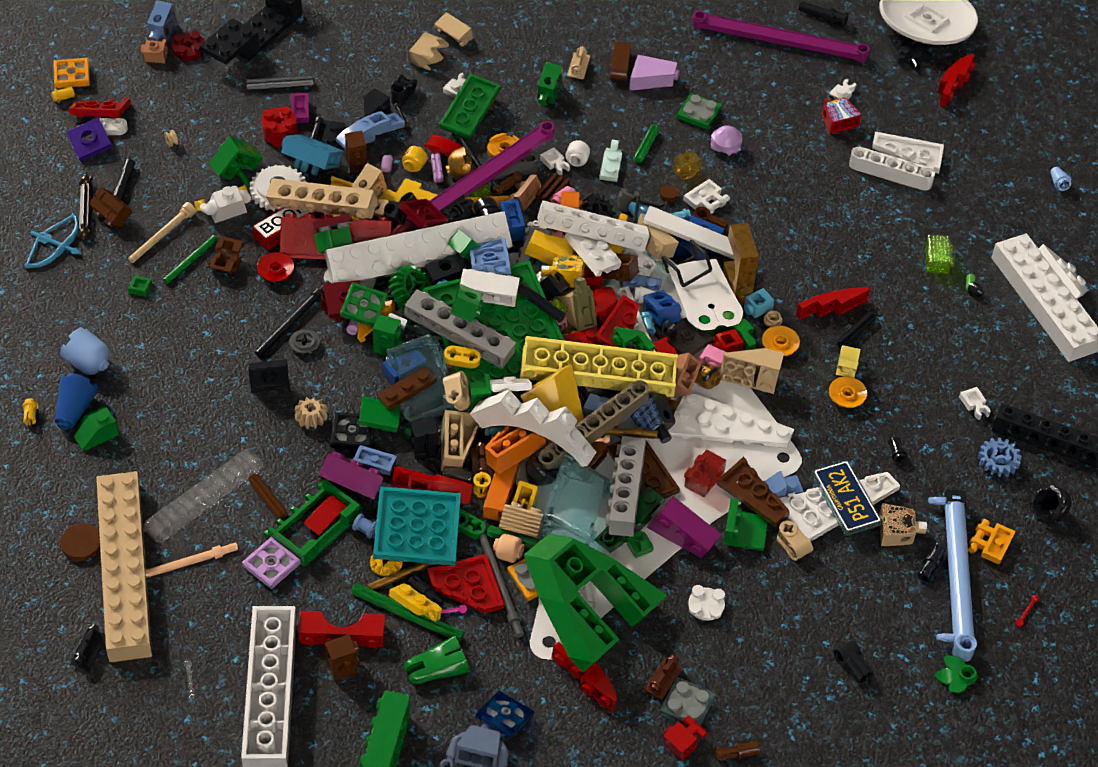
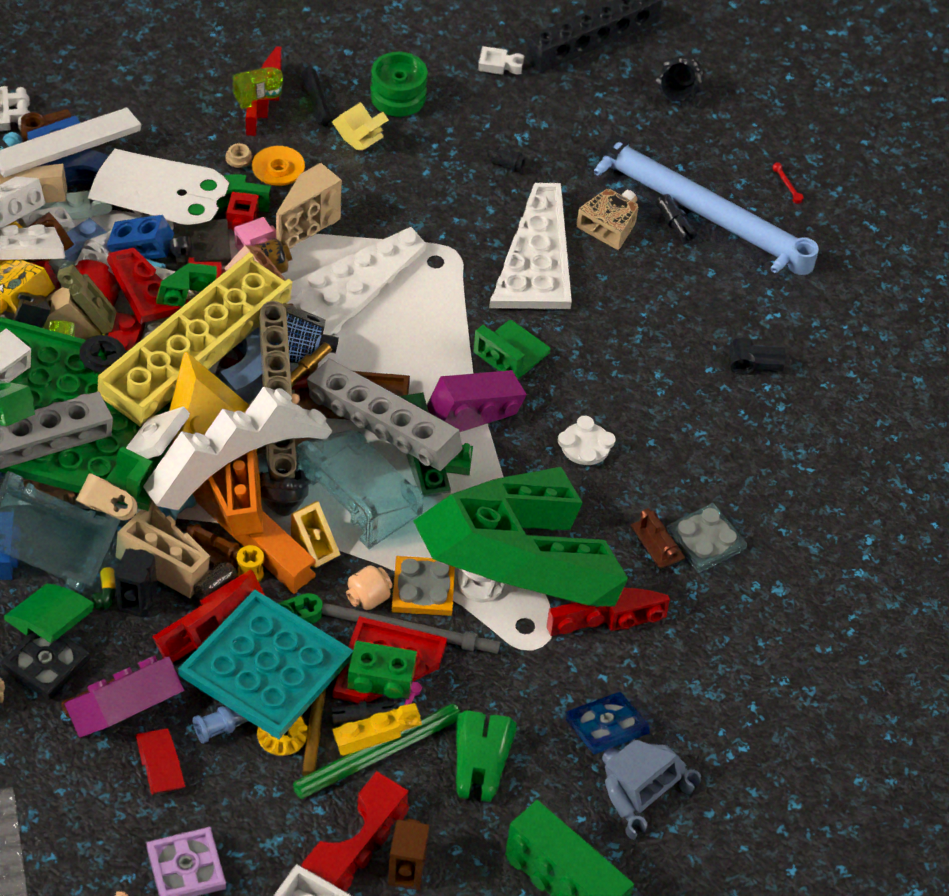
camera: 60 degrees left, 0 degrees up
reddish brown axle [249,473,287,519] -> none
green hinge [263,479,360,567] -> none
medium blue plate [353,445,397,476] -> none
reddish brown plate [377,366,437,411] -> none
yellow beam [444,346,481,368] -> none
green axle [487,525,542,549] -> none
tan brick [499,502,547,539] -> none
black axle [518,283,566,322] -> none
black piece [662,240,712,287] -> none
red brick [663,716,708,761] -> none
clear red brick [684,449,727,498] -> none
reddish brown axle [715,741,760,761] -> none
reddish brown wing [717,456,790,527] -> none
pearl gold arch [722,223,759,306] -> none
medium azure brick [744,288,774,318] -> none
medium blue slope [765,471,803,498] -> none
tan piece [777,521,813,561] -> none
tile [811,460,883,536] -> none
light orange dish [829,377,867,408] -> none
green plate [935,656,977,693] -> none
light orange plate [968,519,1016,565] -> none
medium blue gear [977,438,1022,477] -> none
none -> black gear [79,335,126,375]
none -> clear neon green leg [233,67,283,109]
none -> green brick [348,641,417,699]
none -> green wheel [370,52,428,117]

